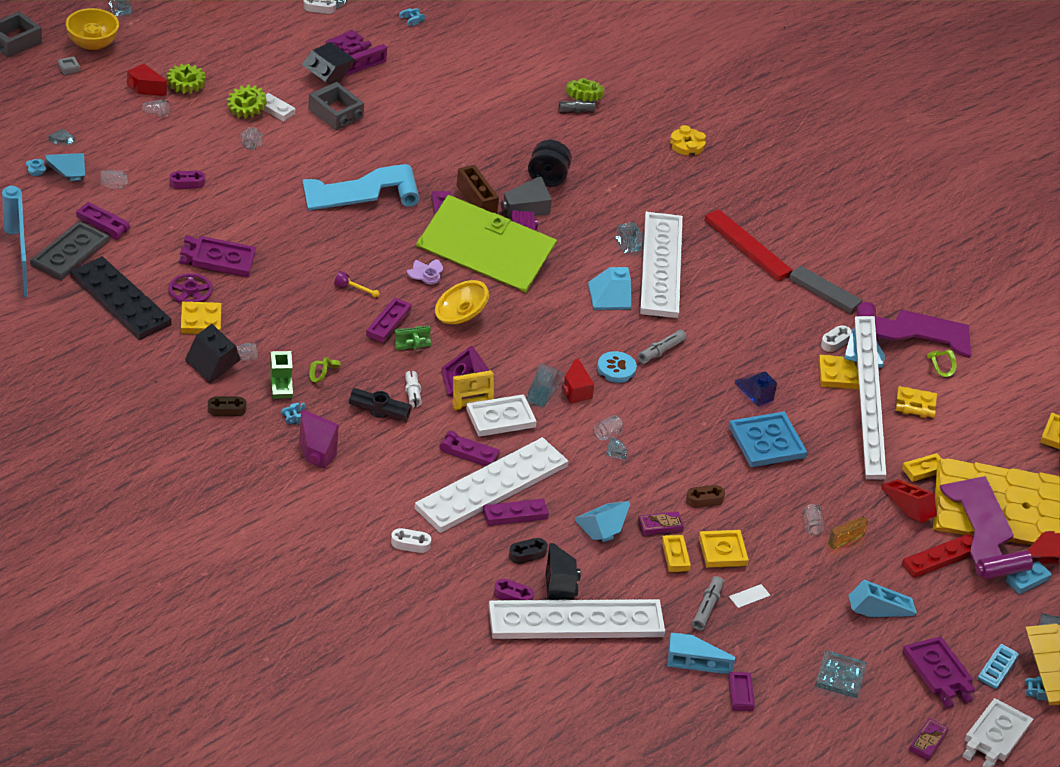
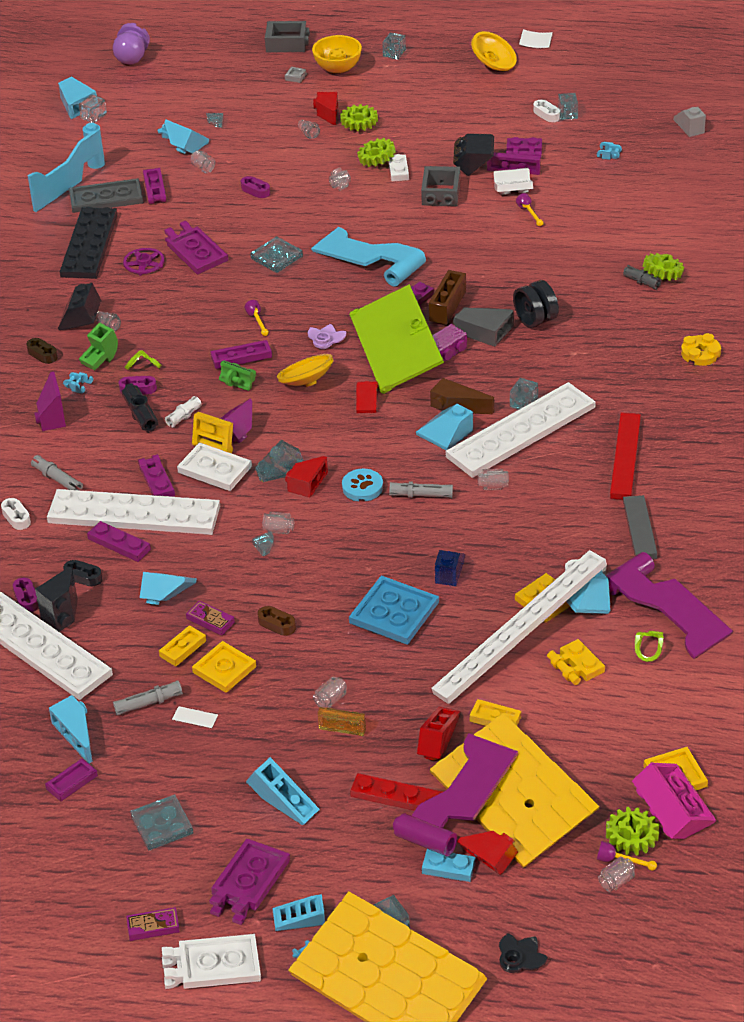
camera: 55 degrees right, 0 degrees up
yellow plate [181,302,221,334] -> none
none -> light grey pin [31,455,83,491]
none -> magenta beam [119,376,157,395]
none -> clear light blue plate [250,236,303,273]
none -> red slope [356,381,378,413]
none -> reddish brown slope [430,378,494,415]
none -> clear brick [478,469,509,490]
none -> white bracket [494,168,533,194]
none -> hinge [516,193,543,226]

